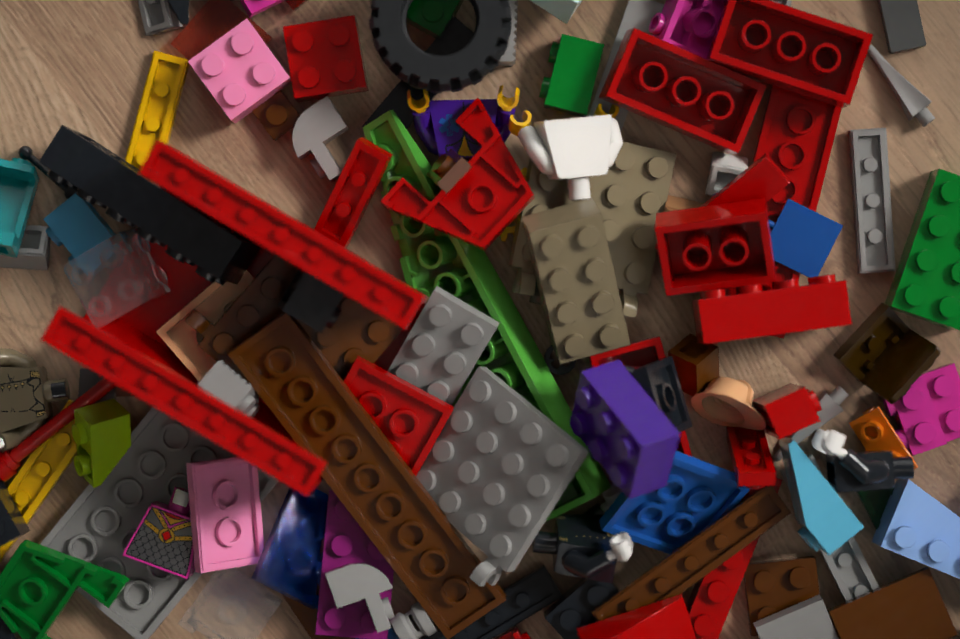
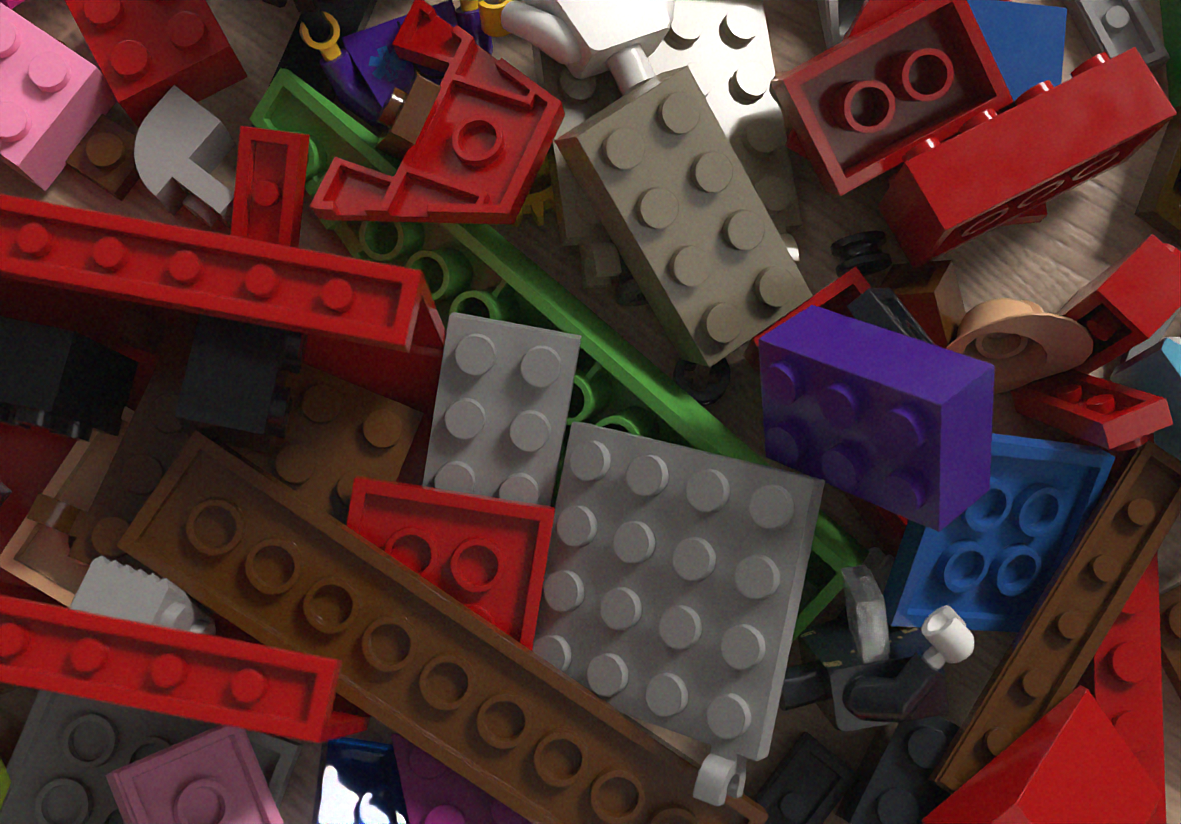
camera: 20 degrees left, 10 degrees down
none -> black bush [830,230,892,277]
none -> clear tile [842,564,890,663]

